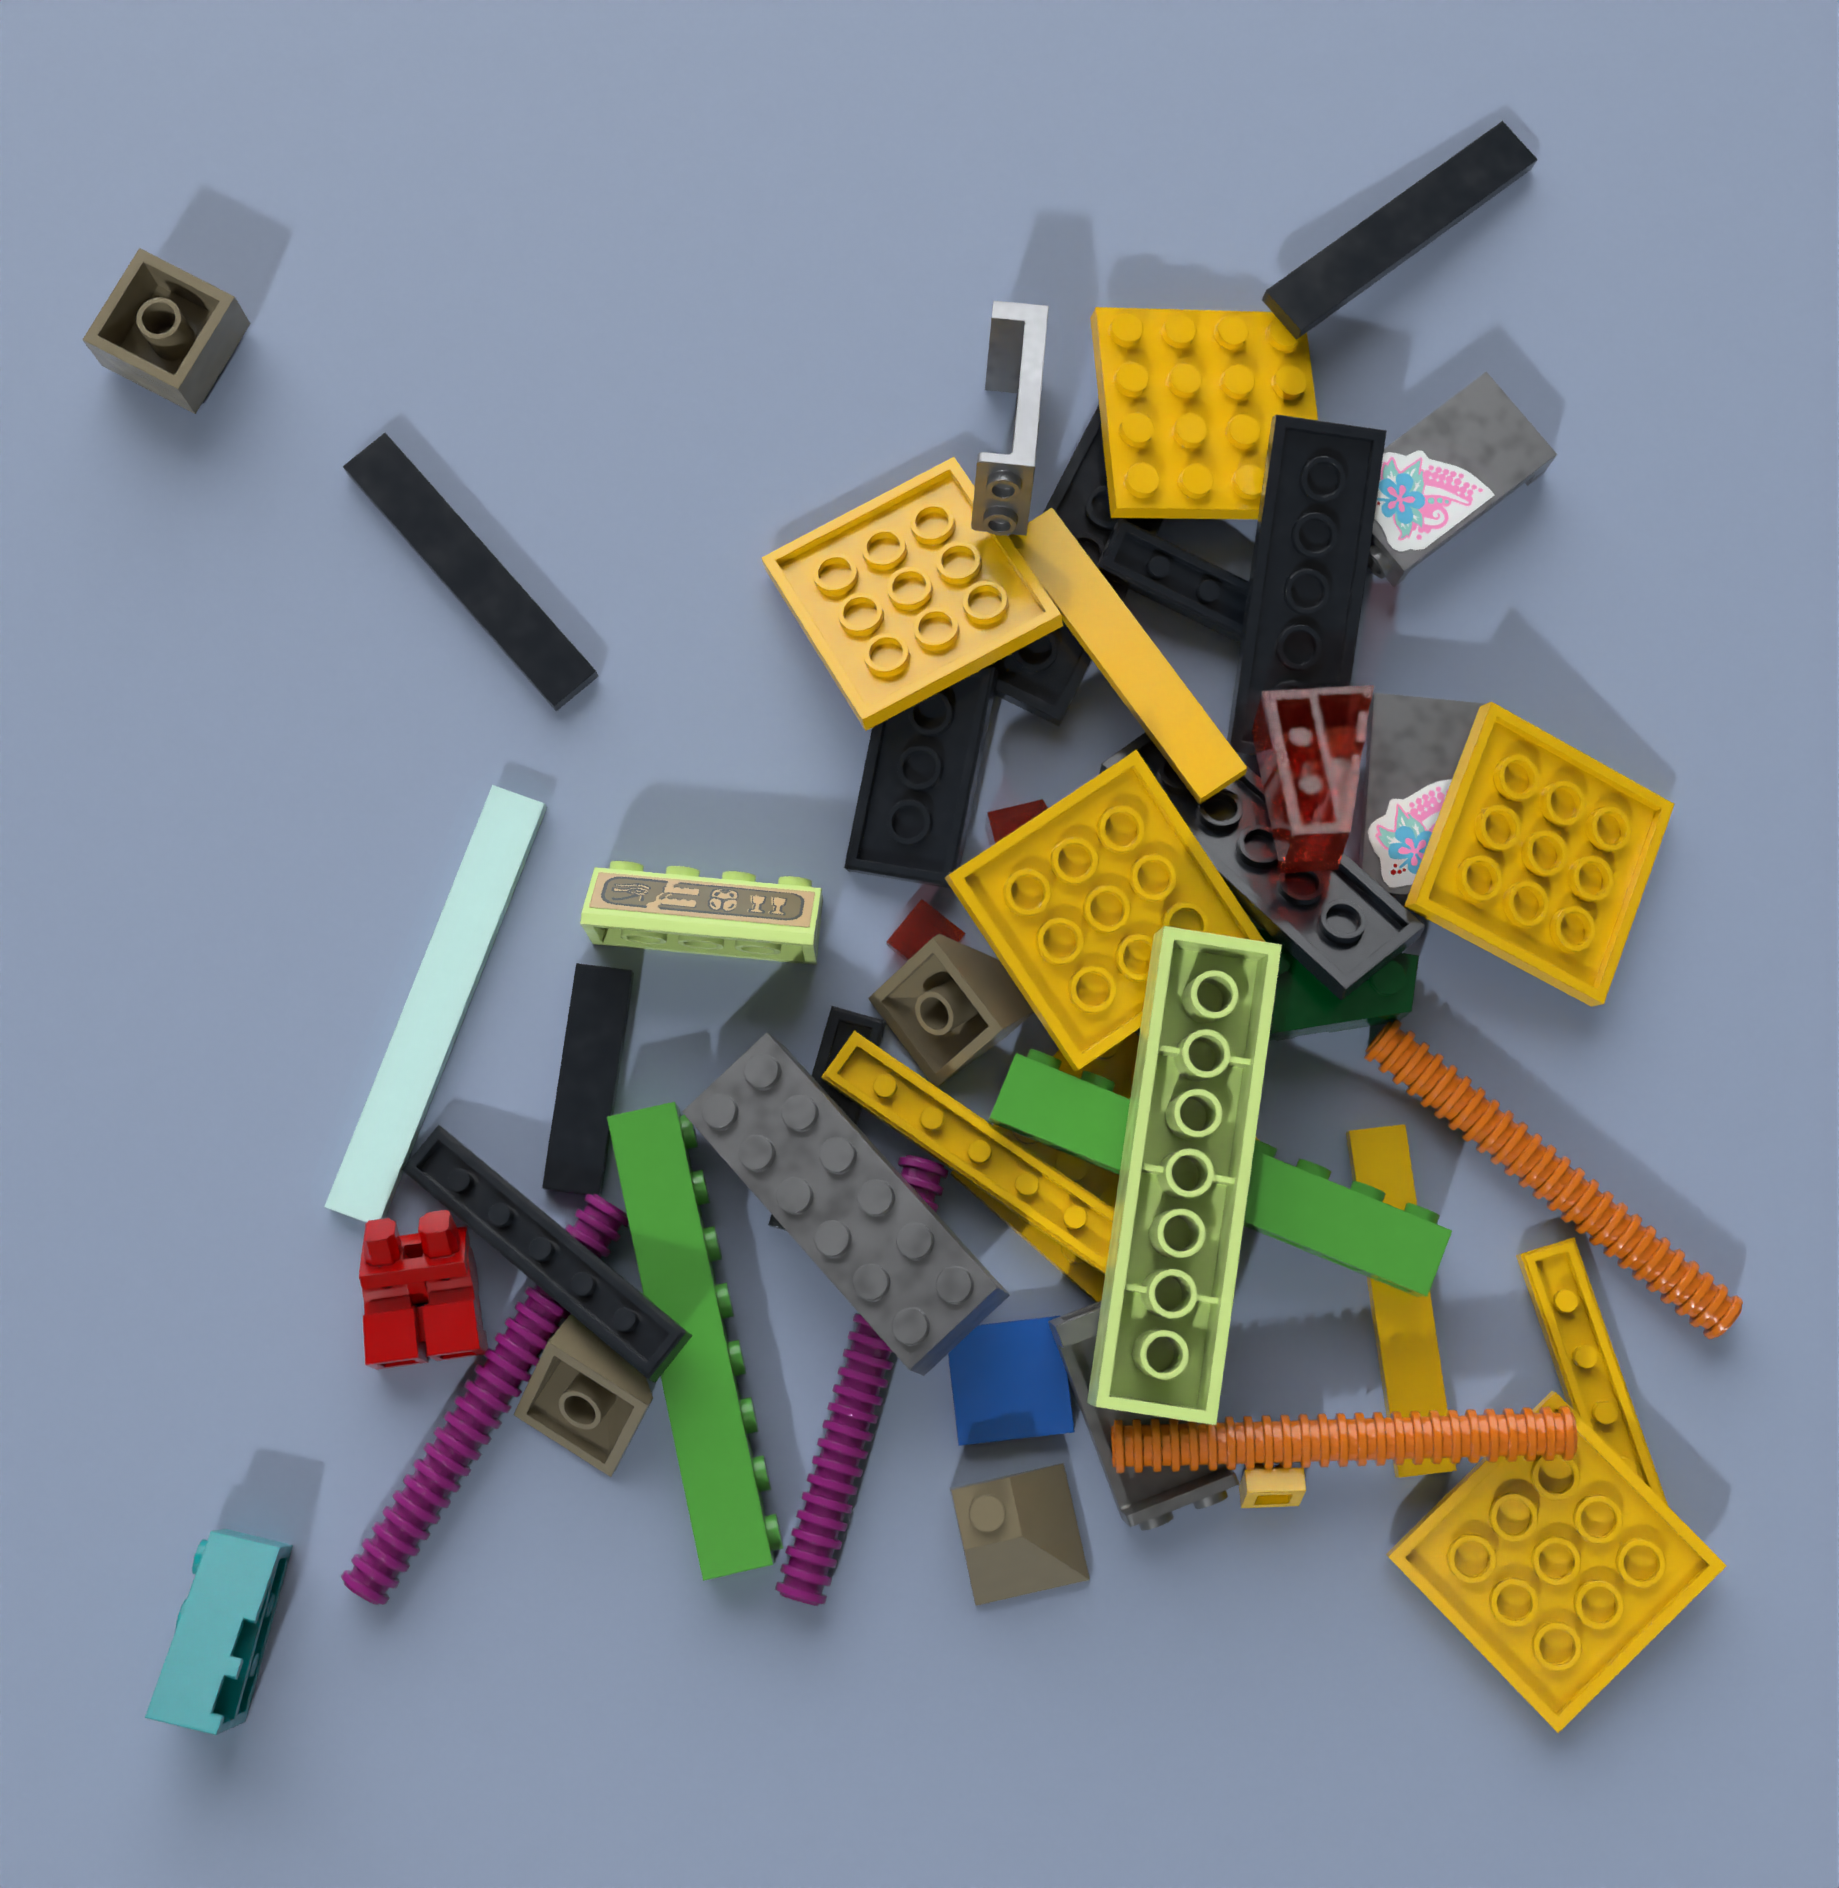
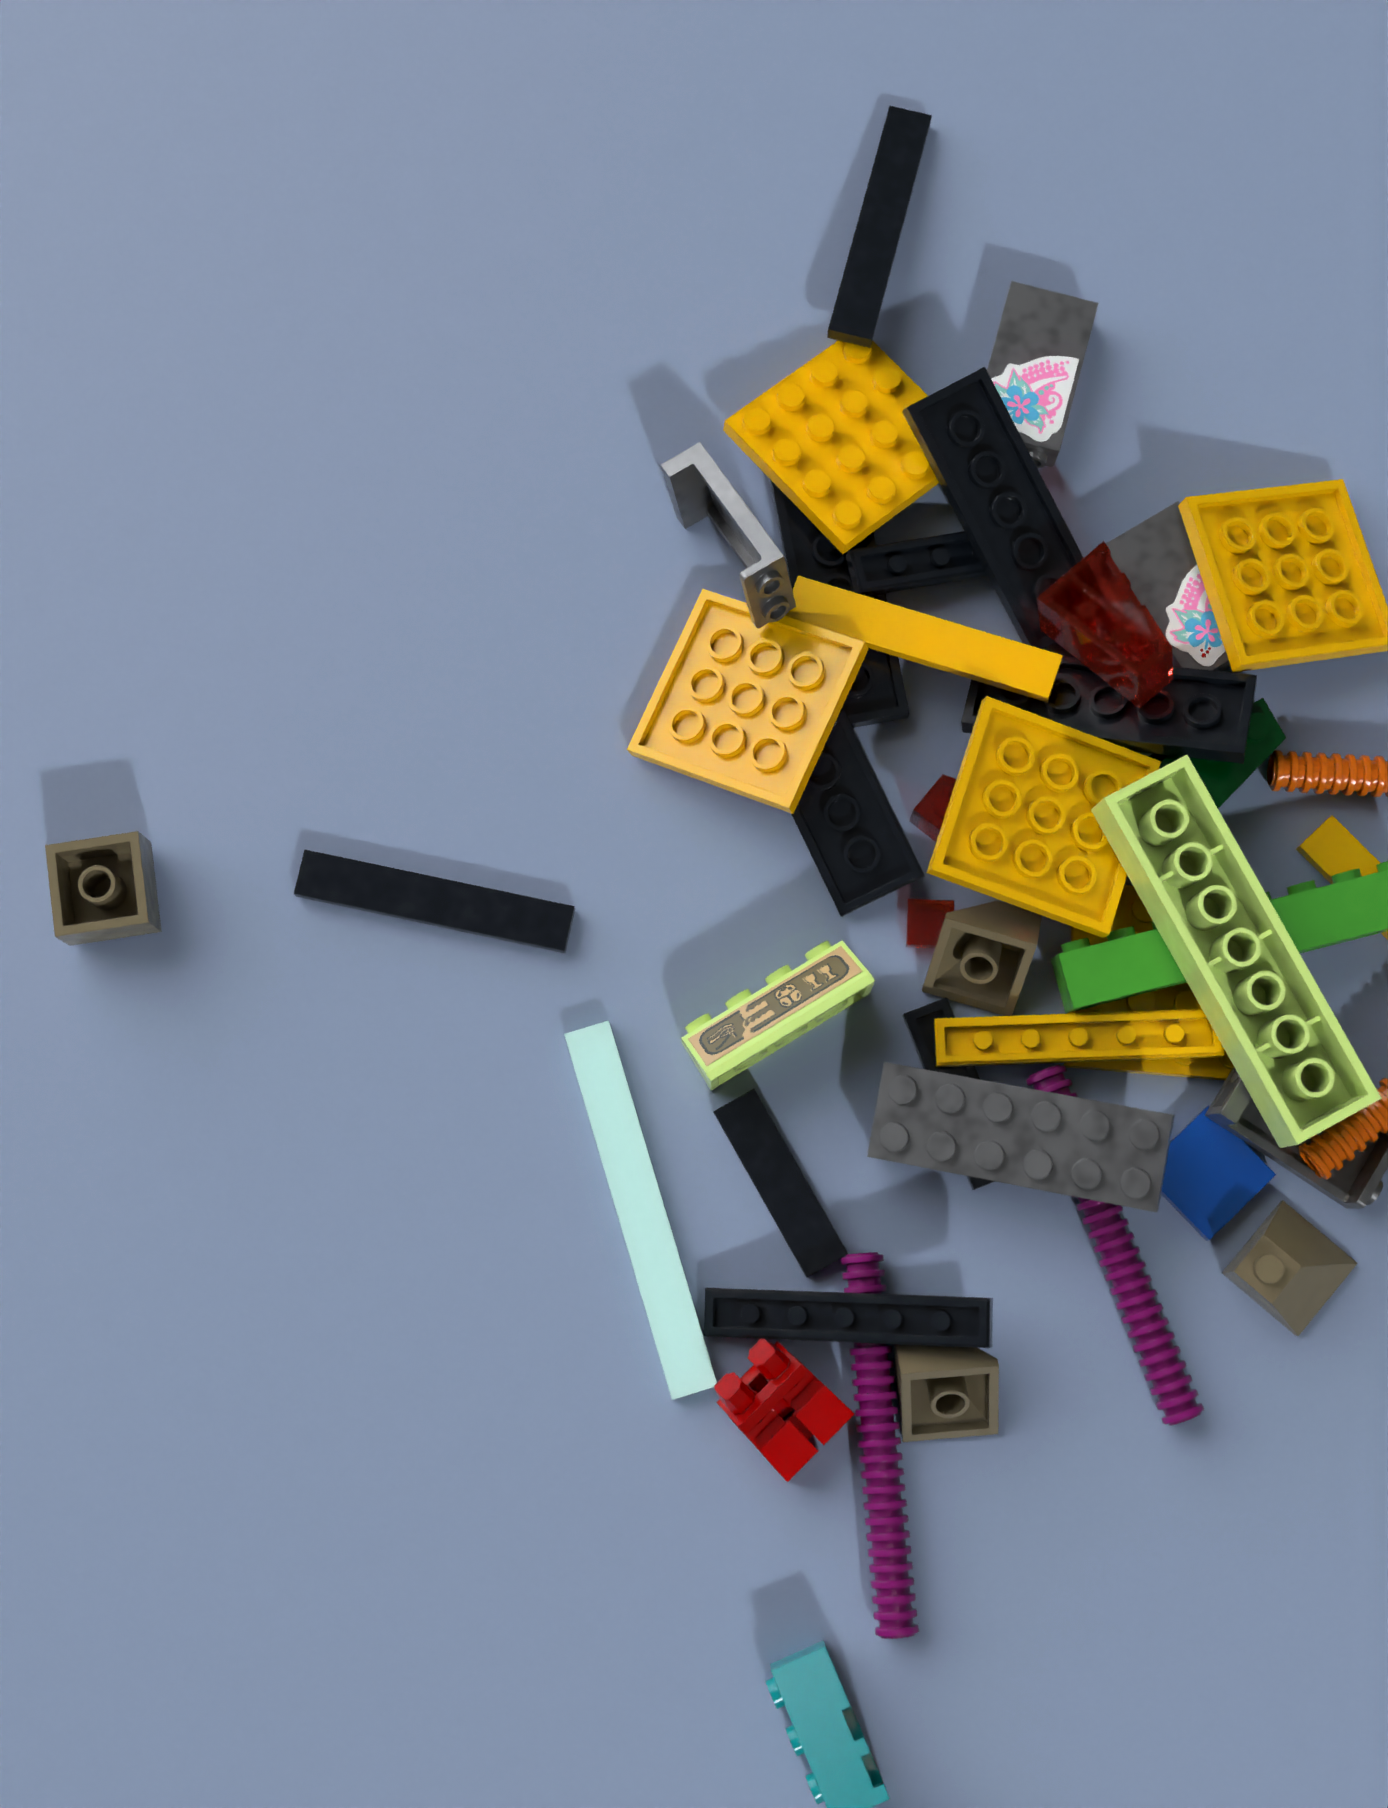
camera: 30 degrees left, 0 degrees up
bright green brick [607,1102,784,1581] -> none

